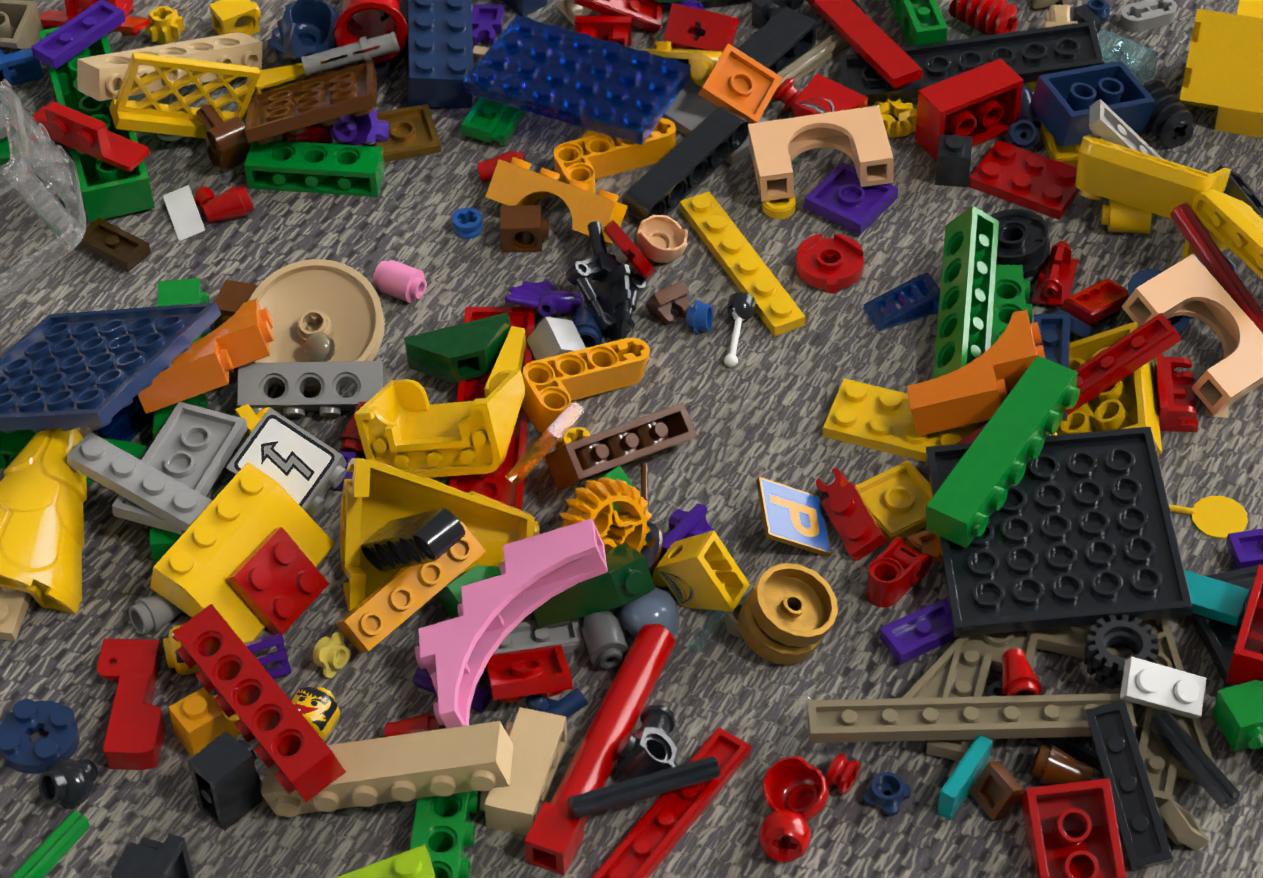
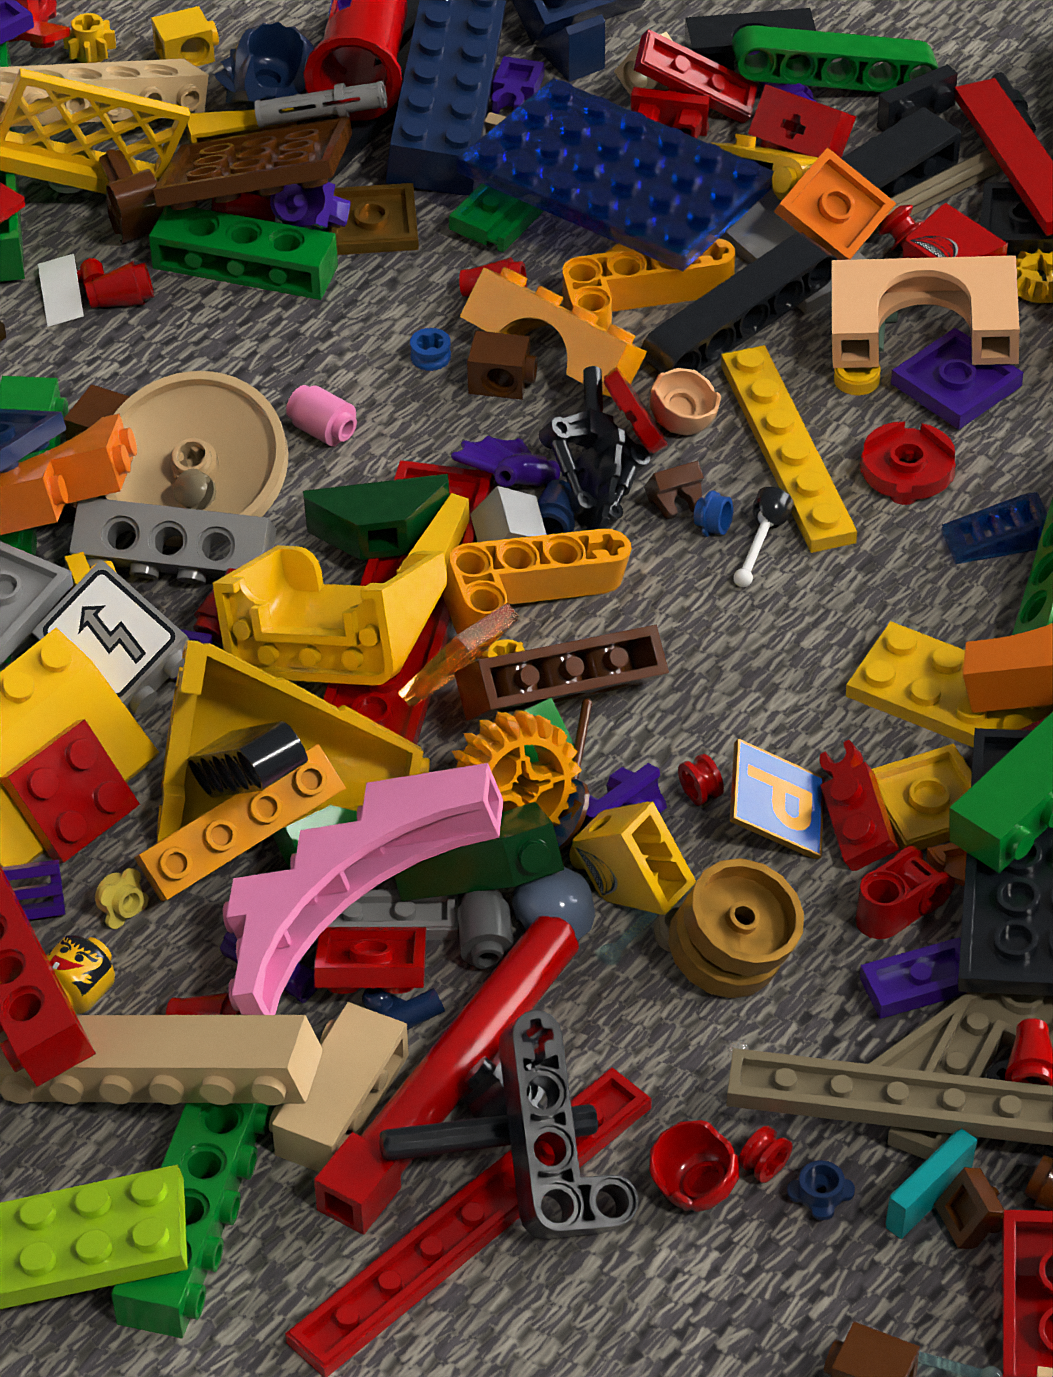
camera: 10 degrees right, 0 degrees up
red piece [758,810,811,863] -> none
none -> black beam [499,1010,639,1239]
none -> red bush [678,754,724,806]

